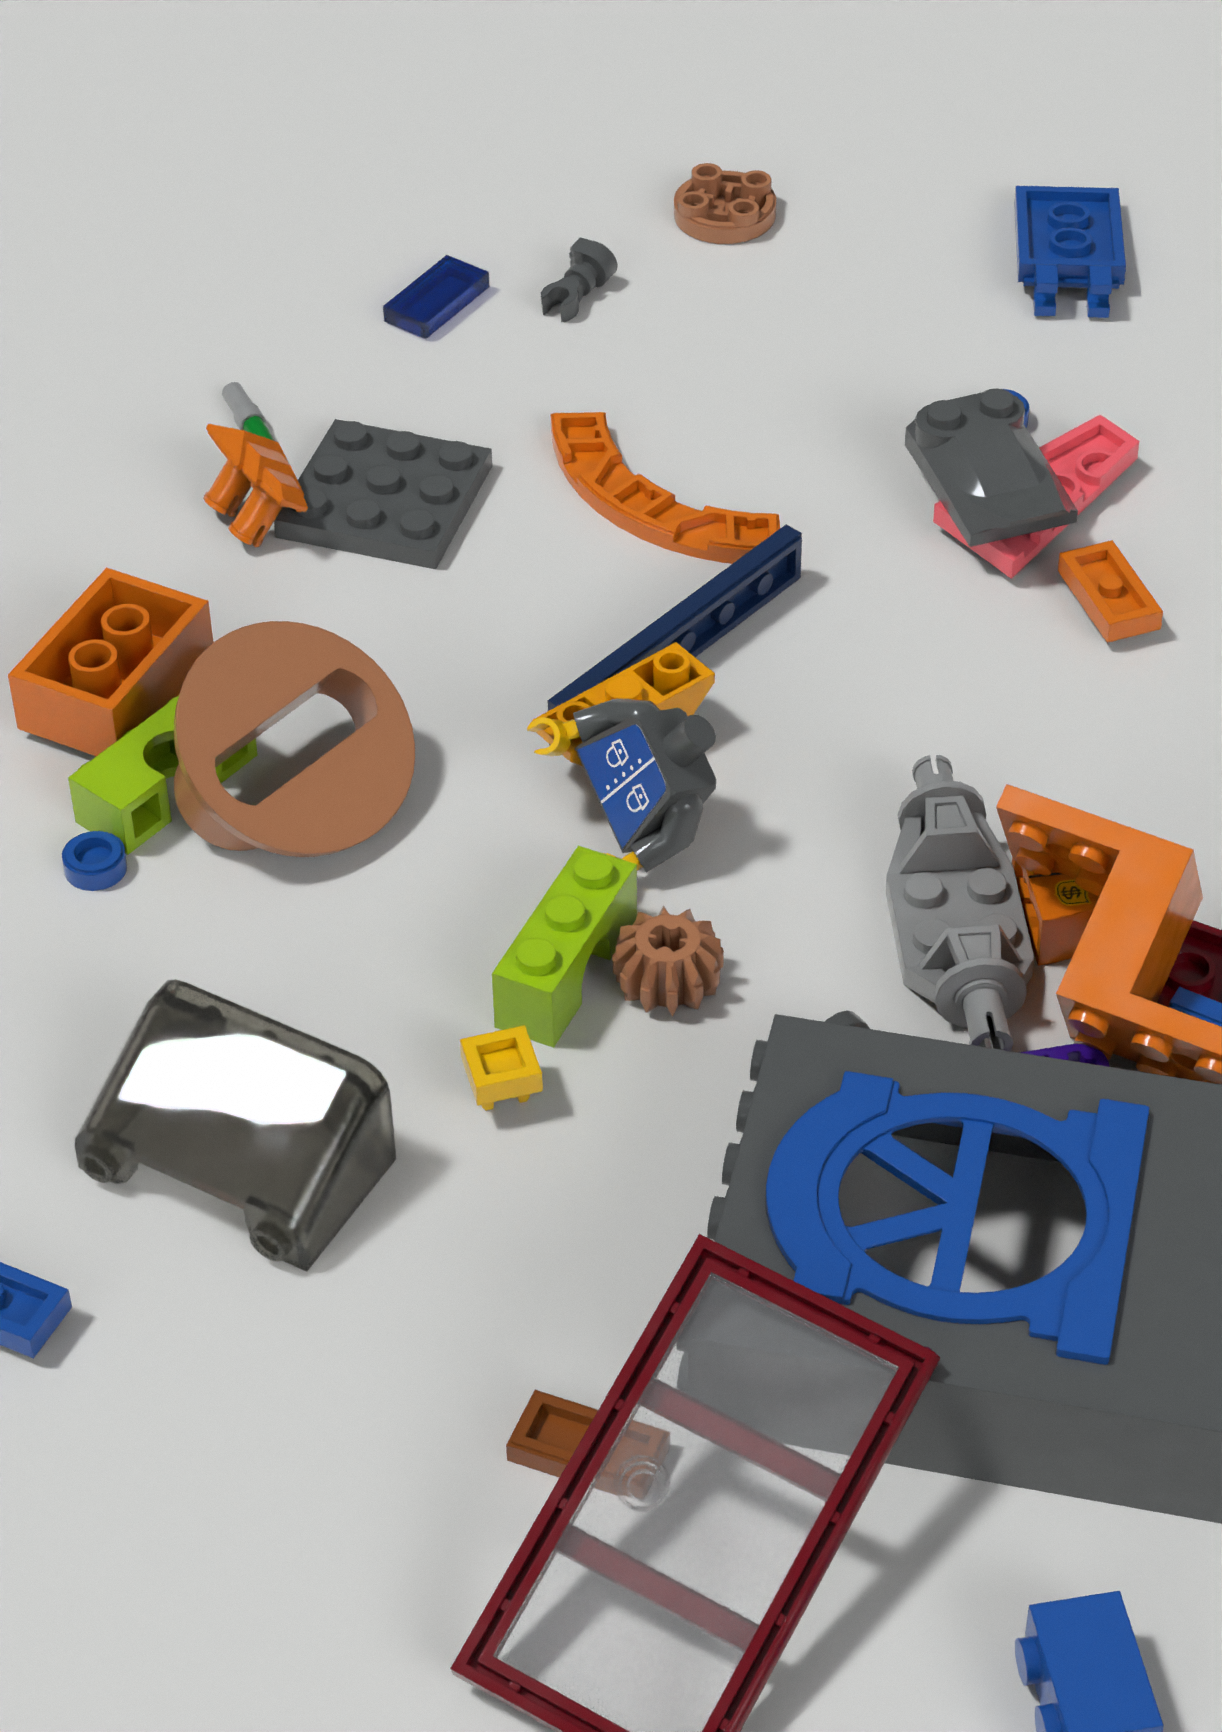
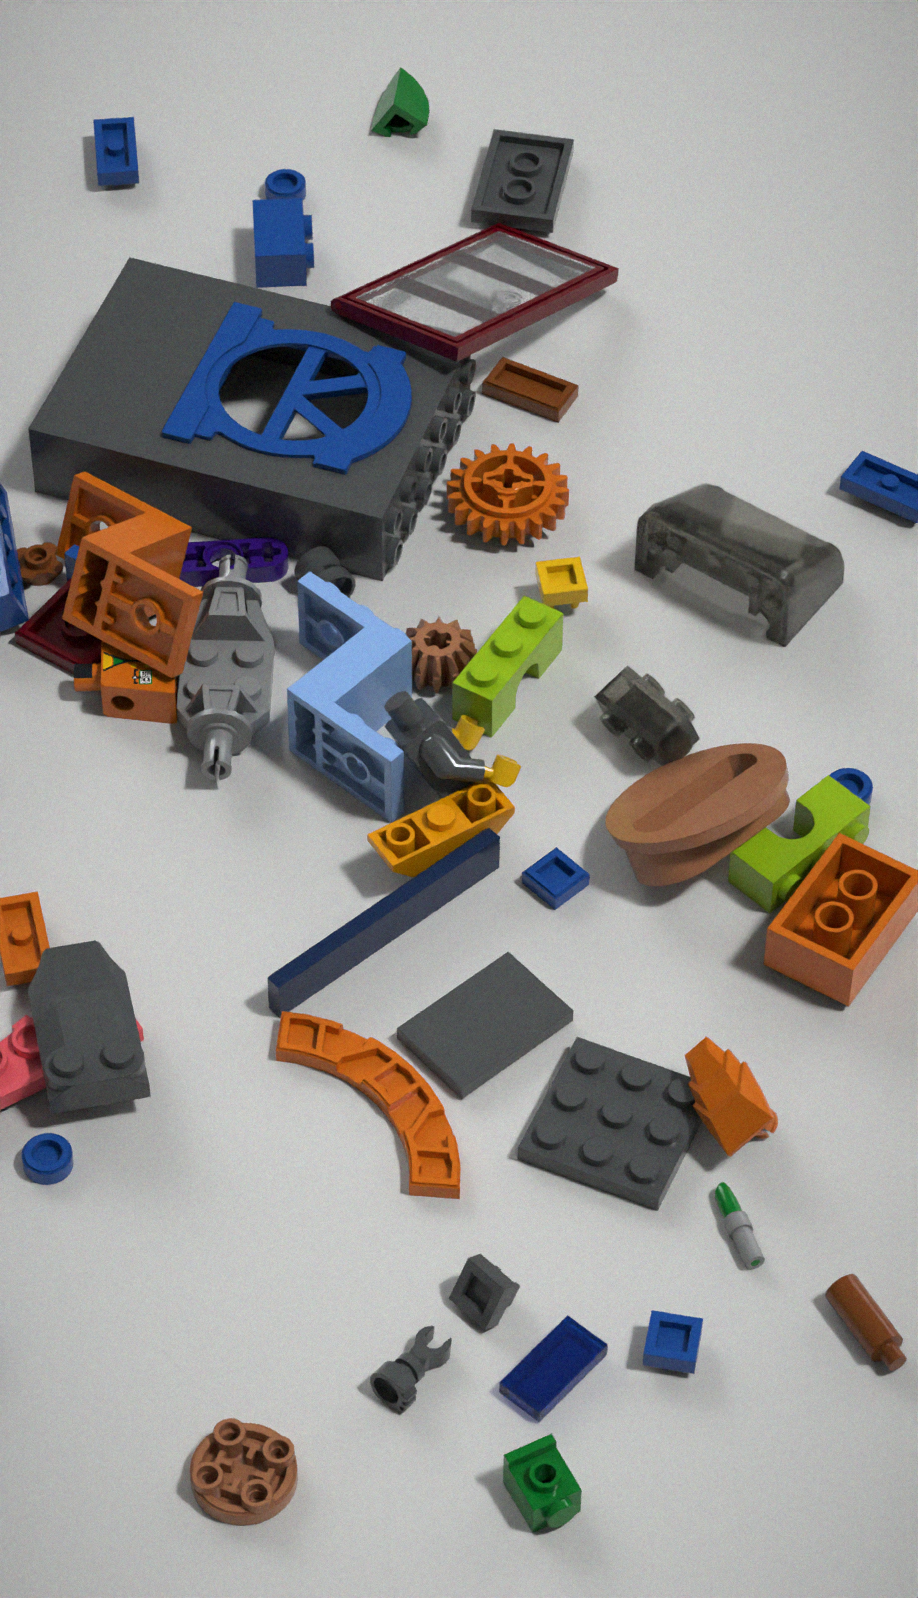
camera: 175 degrees left, 5 degrees up
none -> light blue bracket [287,572,412,823]
none -> dark grey tile [397,952,574,1099]
none -> orange gear [447,443,569,546]
none -> dark grey tile [449,1254,520,1330]
none -> green brick [503,1434,582,1533]
none -> blue tile [522,847,590,910]
none -> clear smoke brick [594,665,700,766]
none -> blue plate [642,1310,703,1374]
none -> dark orange cylinder [825,1274,907,1371]

